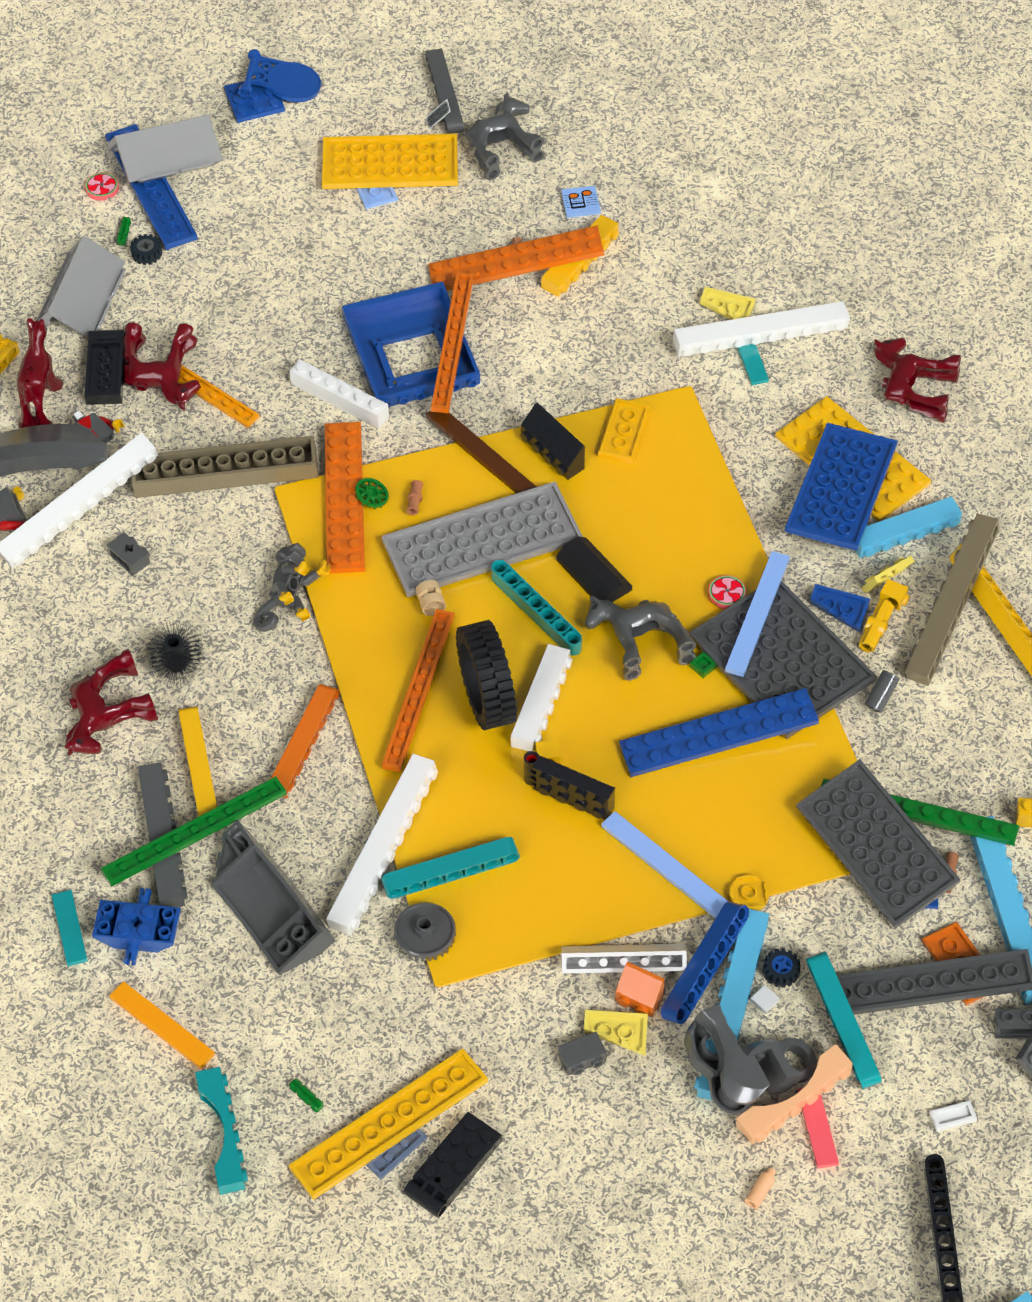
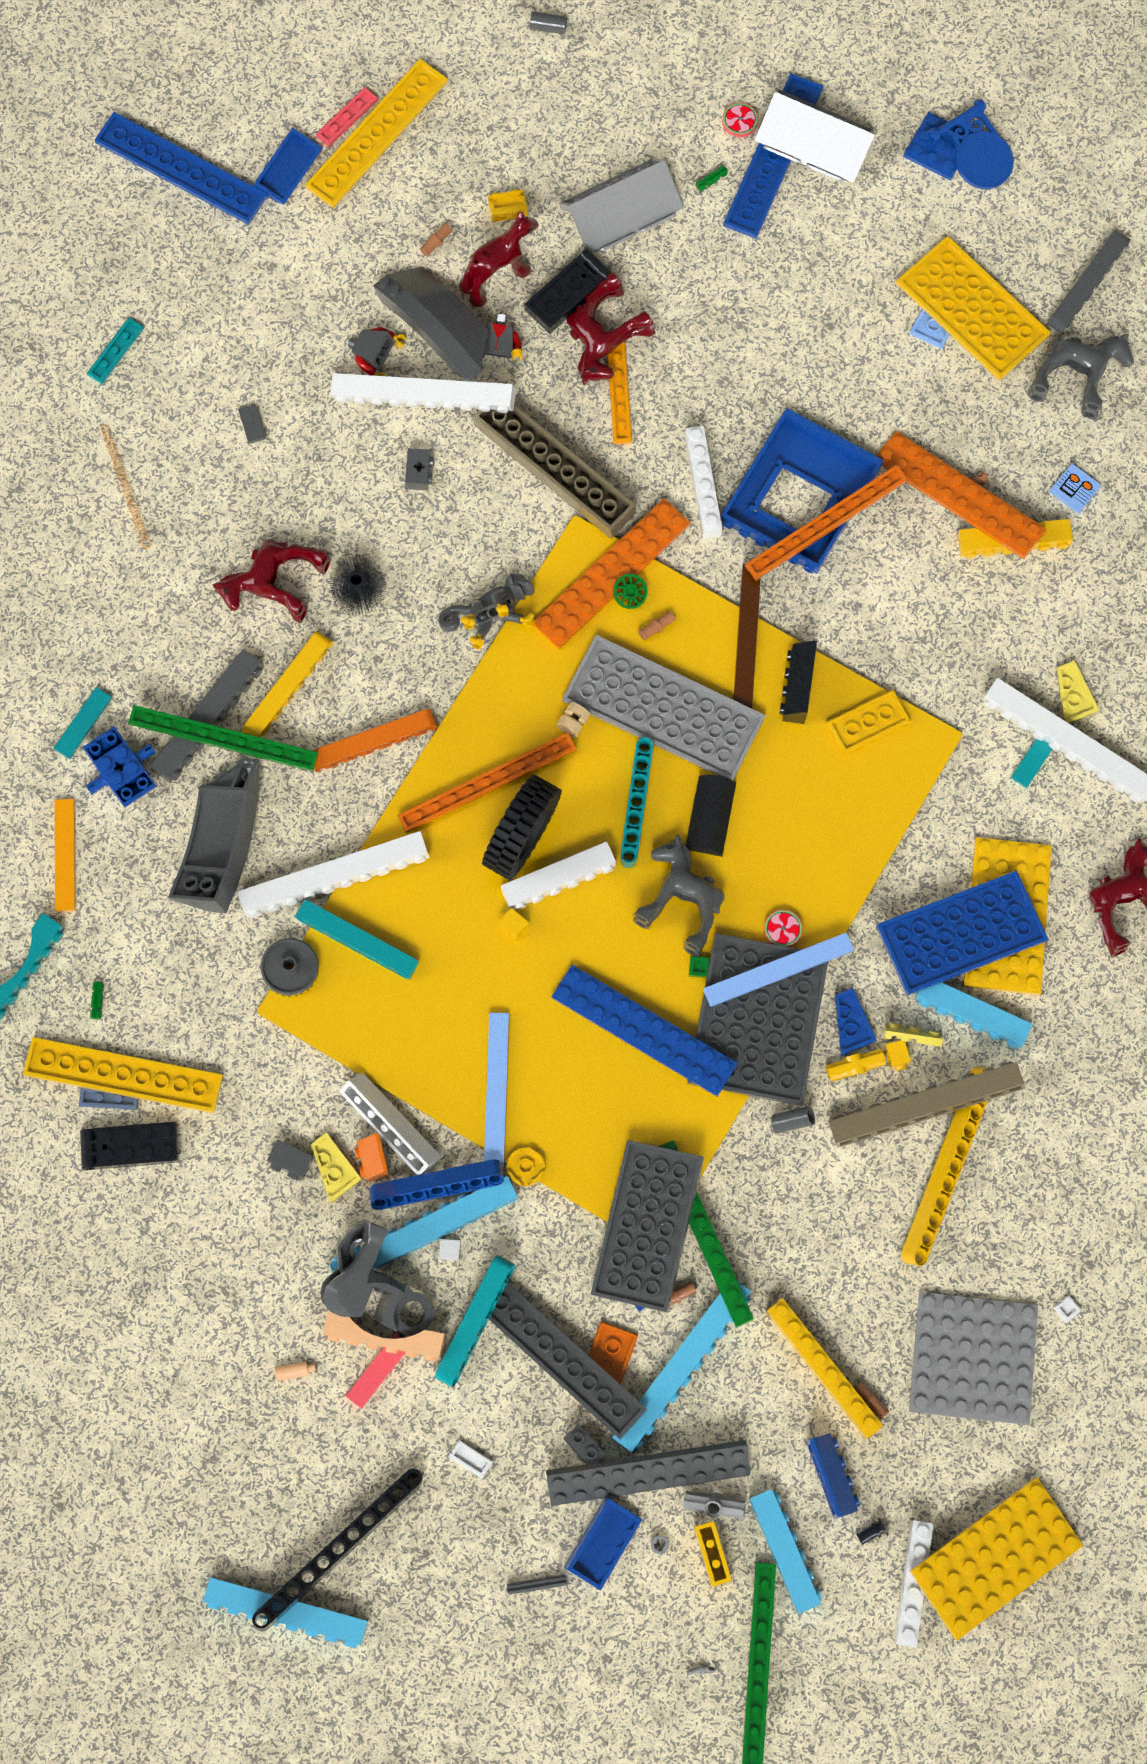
camera: 45 degrees right, 20 degrees up
black wheel [130,234,162,265] -> none
sticker [426,99,451,130] -> none
black hinge [524,751,615,820] -> none
black wheel [763,948,801,988] -> none

